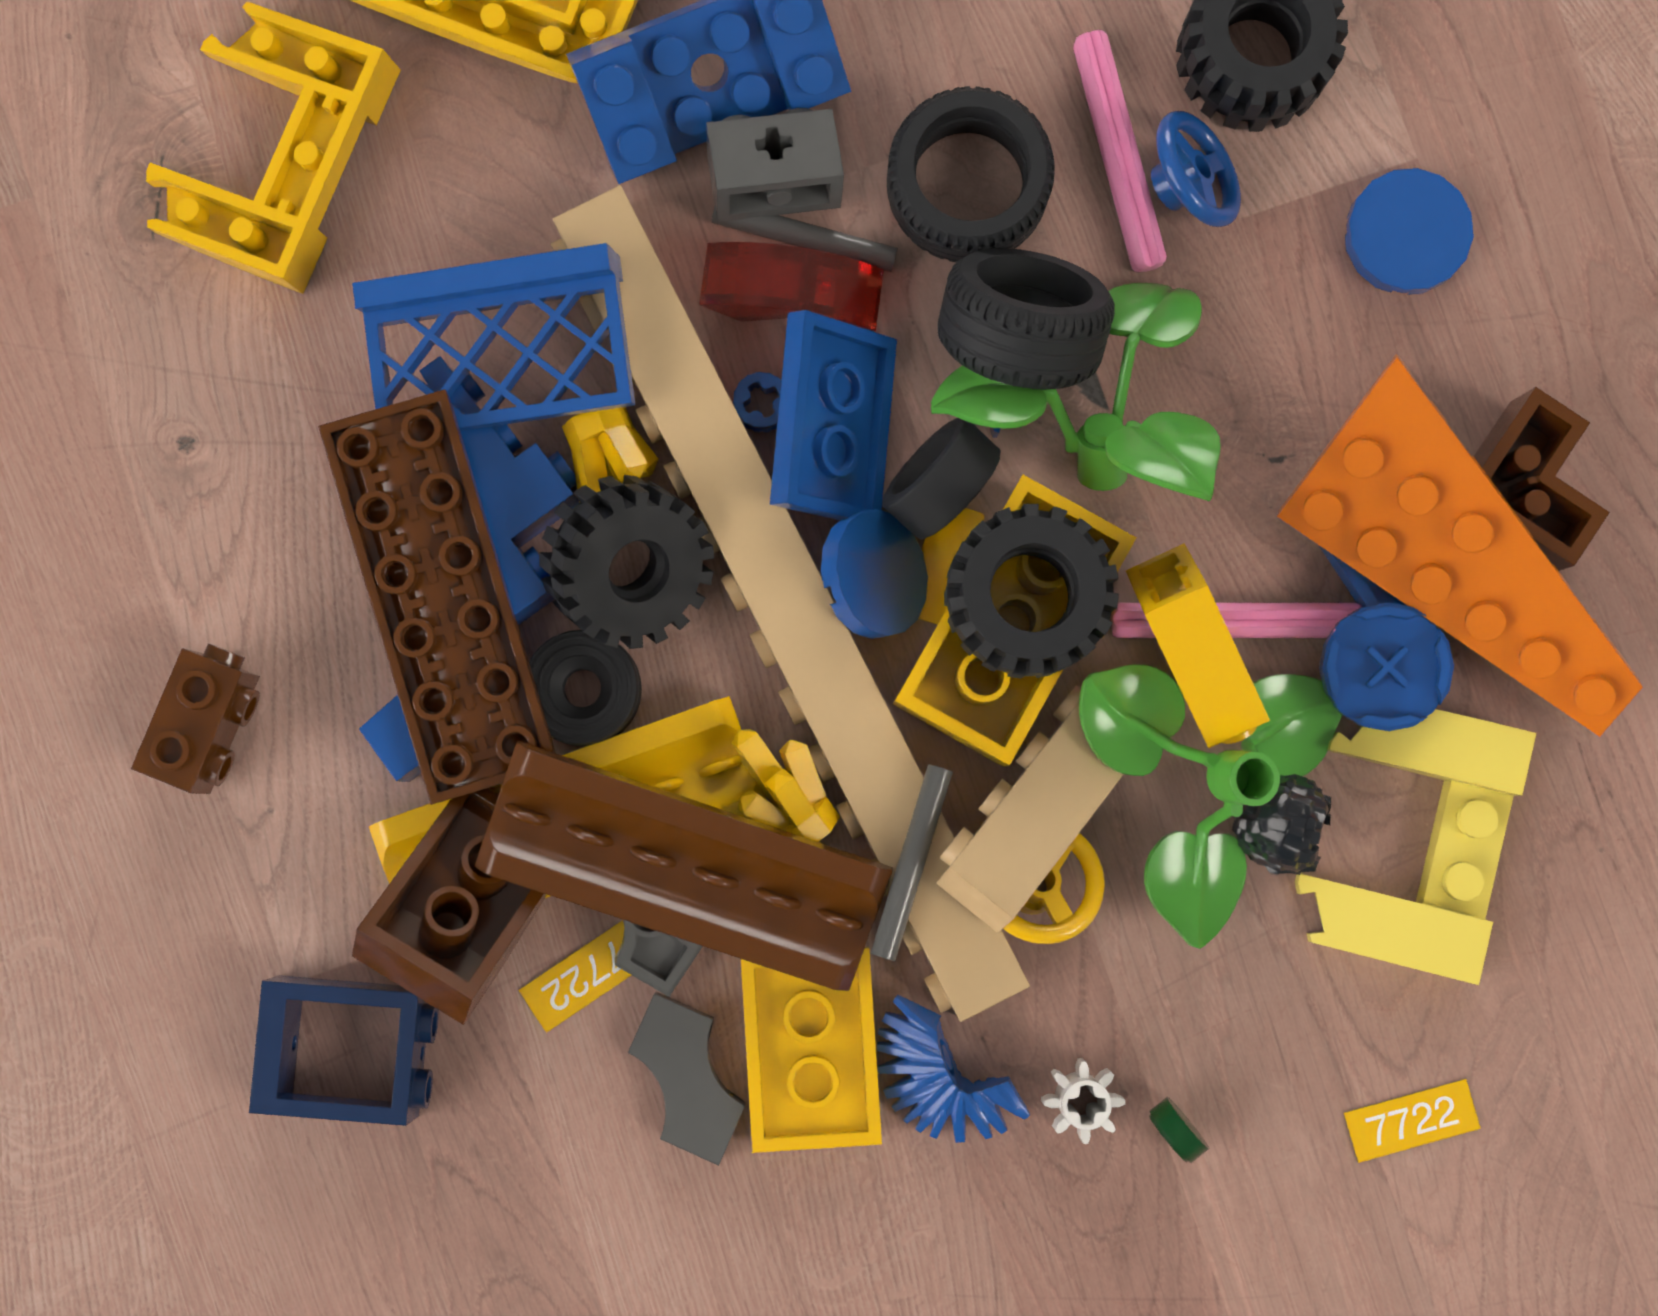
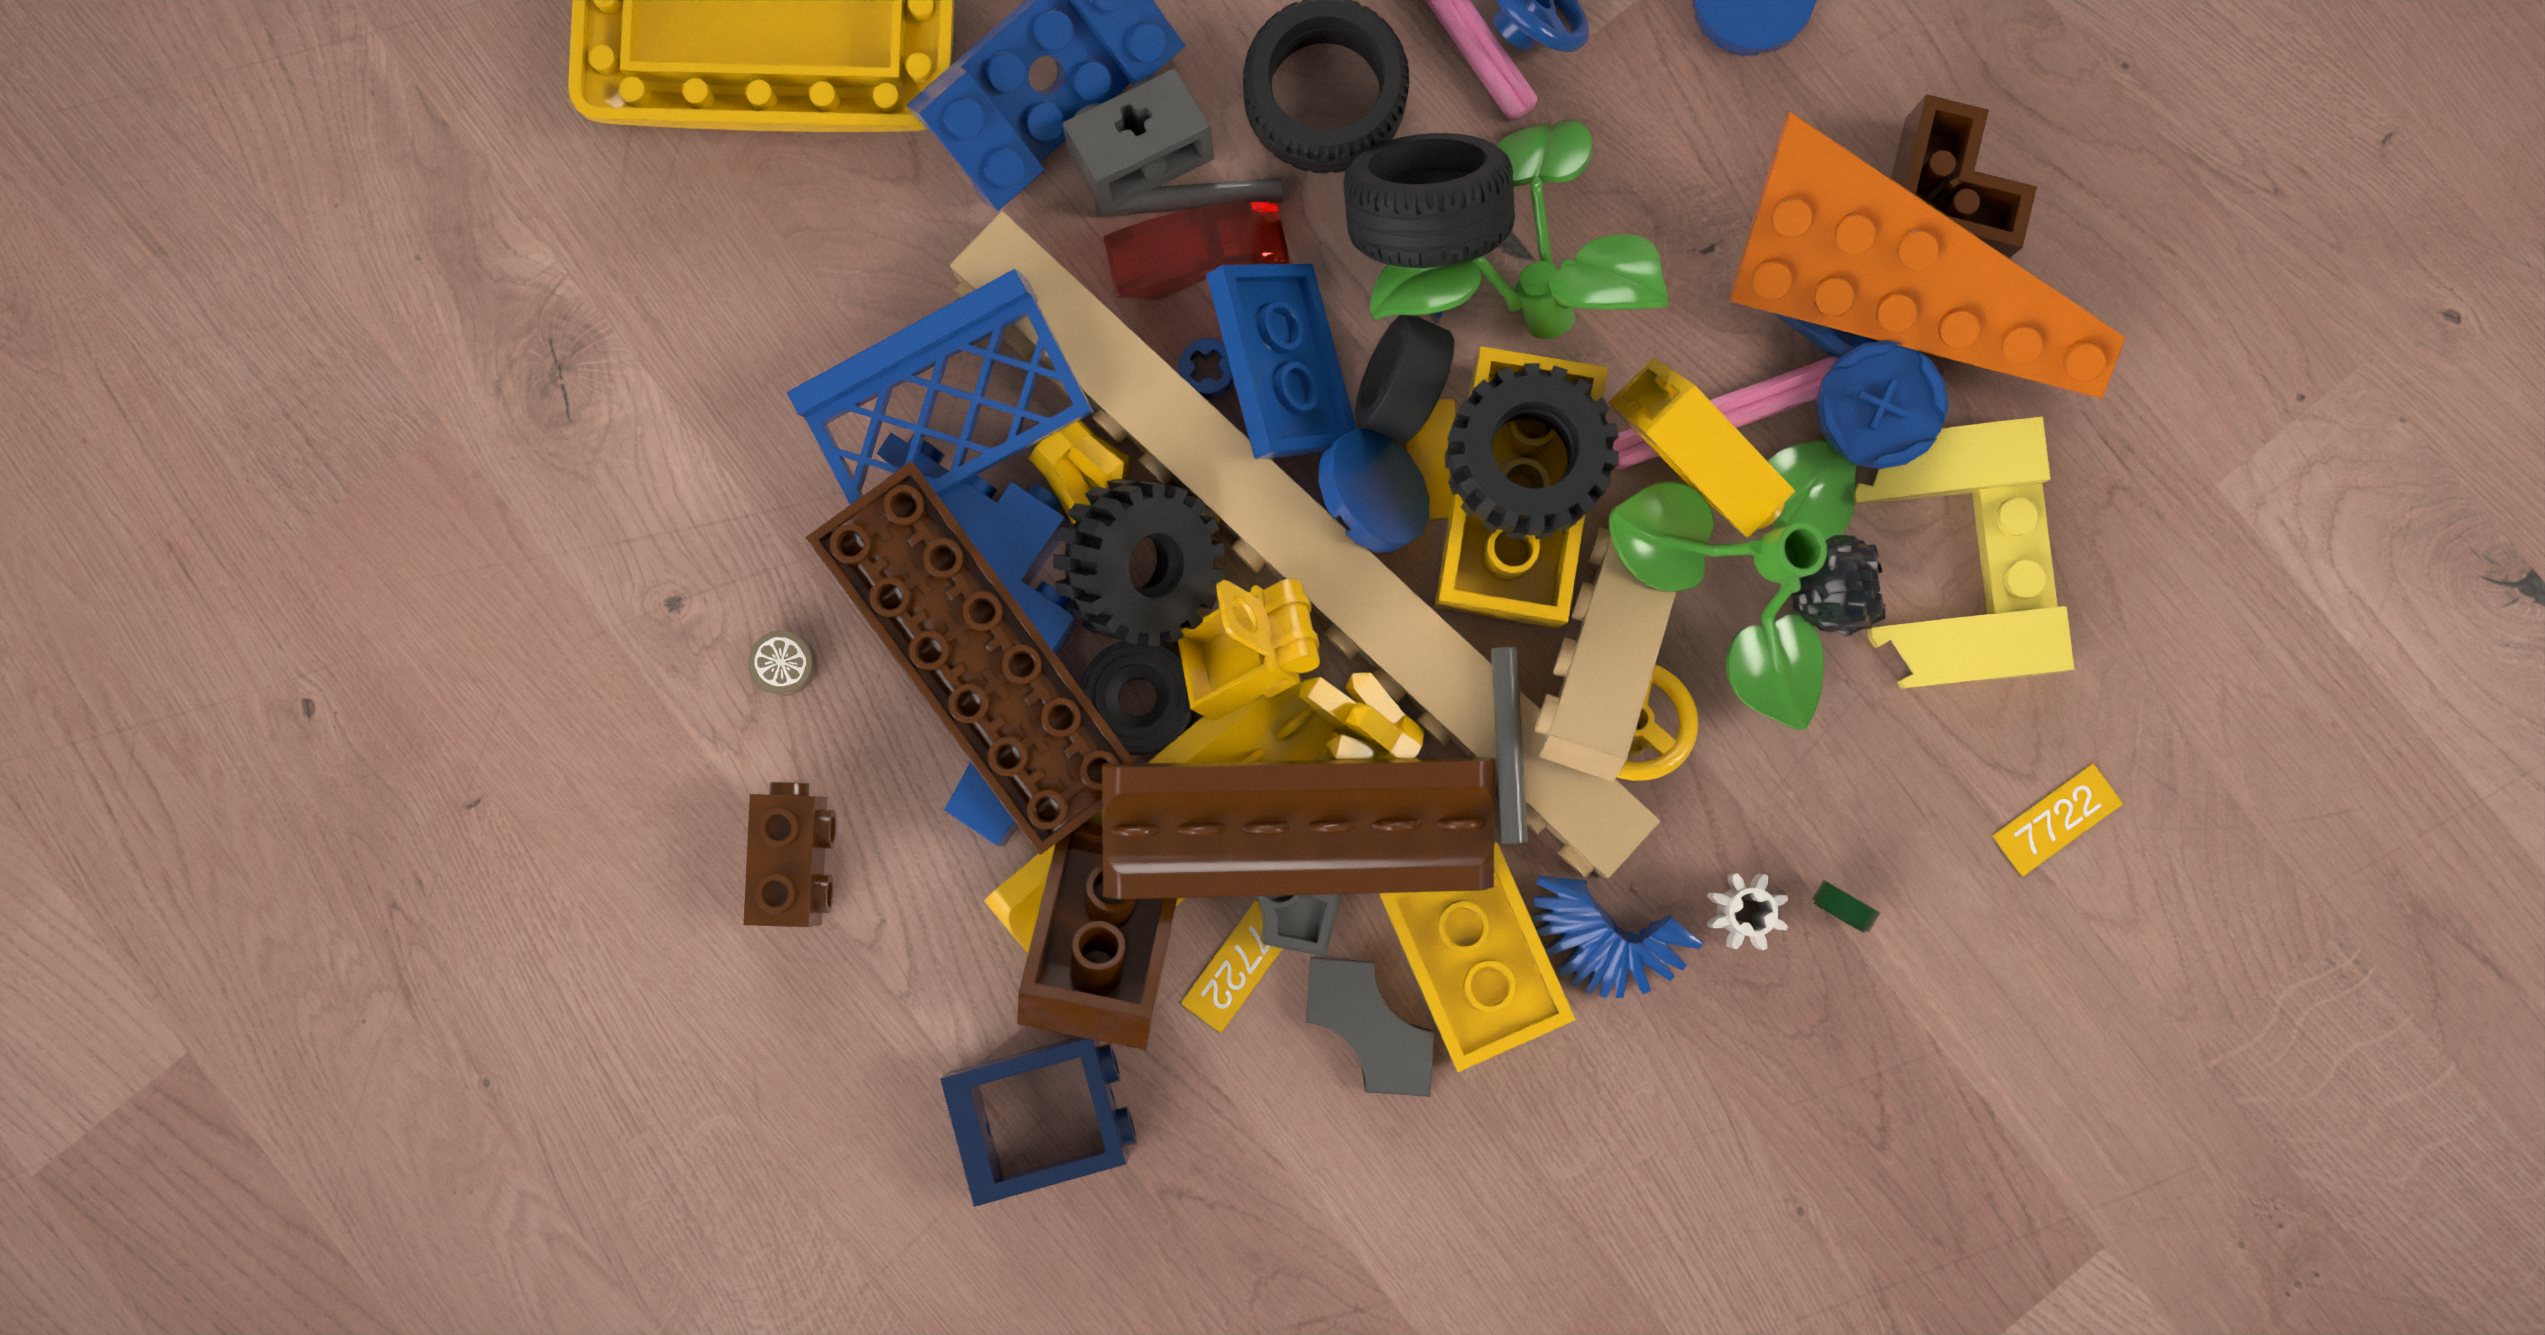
camera: 20 degrees left, 0 degrees up
yellow wedge [146,1,401,294] -> none
none -> dark tan tile [748,631,816,696]
none -> yellow piece [1178,579,1320,721]

